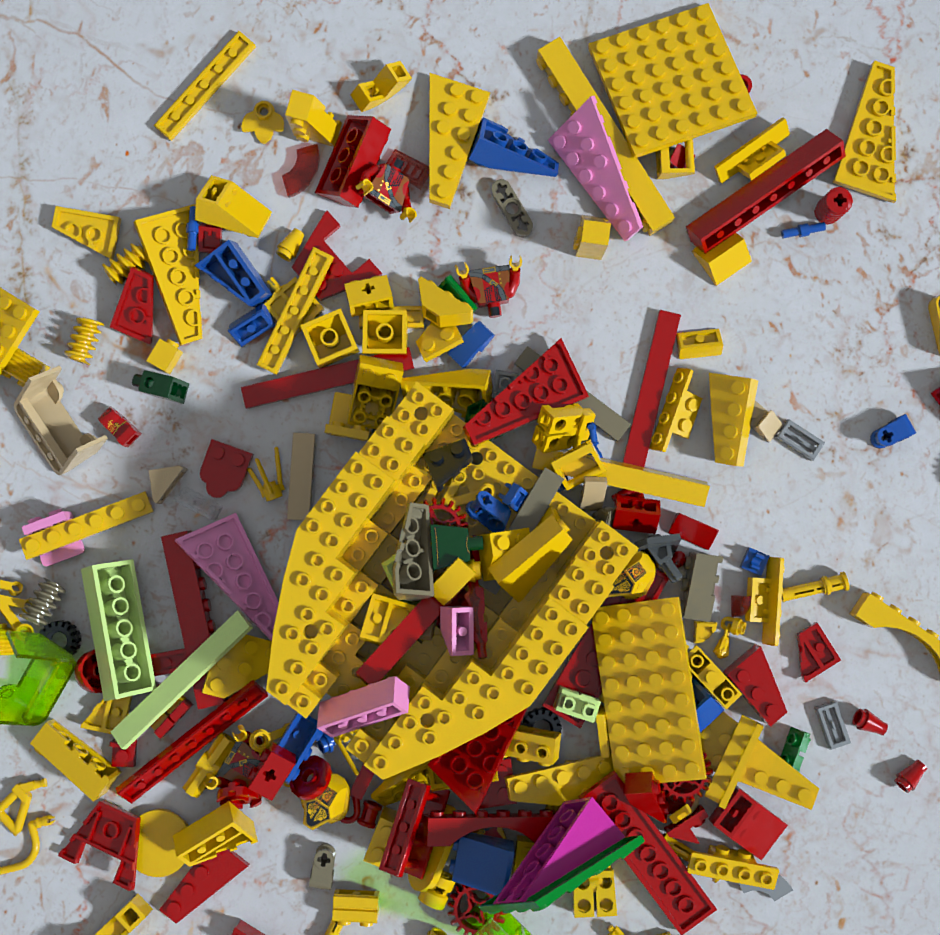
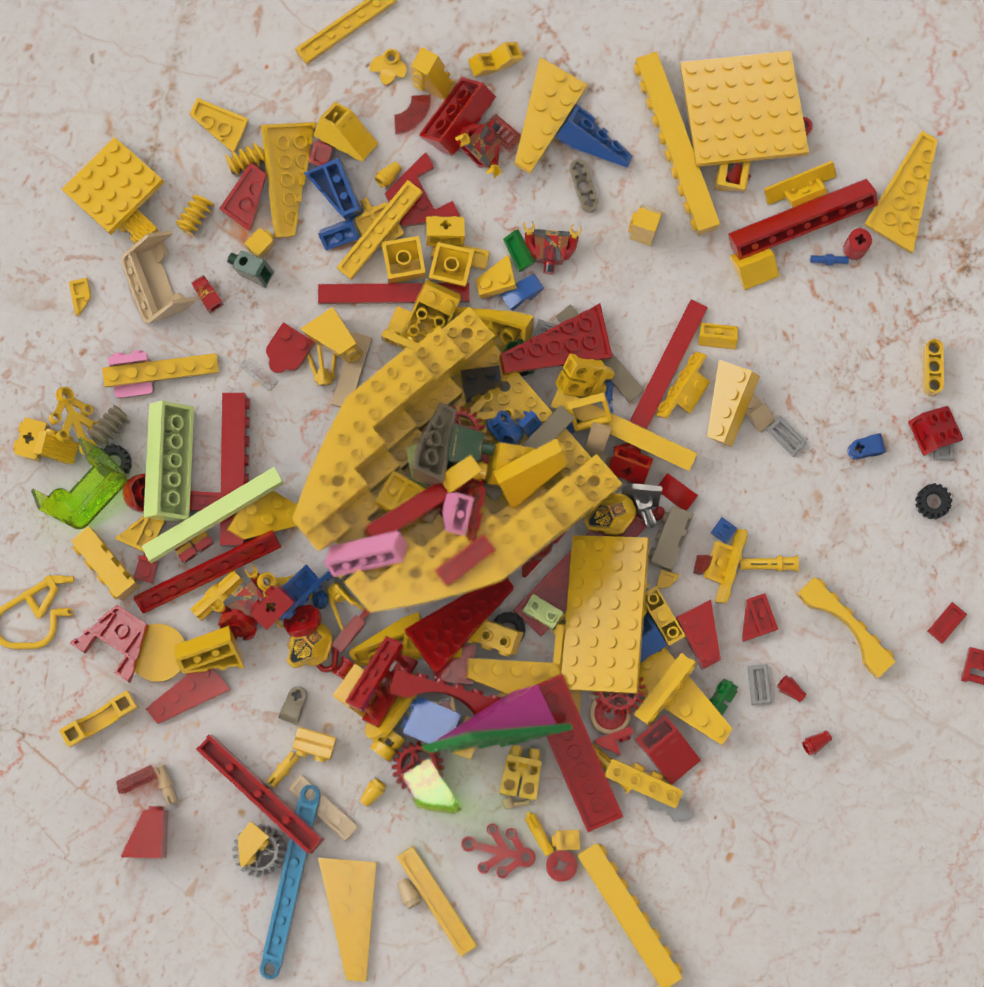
camera: 10 degrees right, 5 degrees down
tan slope [149,466,188,504] -> none
bright pink wing [174,513,279,641] -> none
blue bar [186,206,199,251] -> none
yellow slope [418,276,473,328] -> none
bright pink wing [548,95,643,241] -> none
red slope [625,771,670,823] -> none
yellow tile [669,804,692,824] -> none
yellow piece [713,616,746,659] -> none
none -> yellow slope [301,307,364,363]
none -> red tile [435,534,496,587]
none -> tan hand [502,797,530,809]

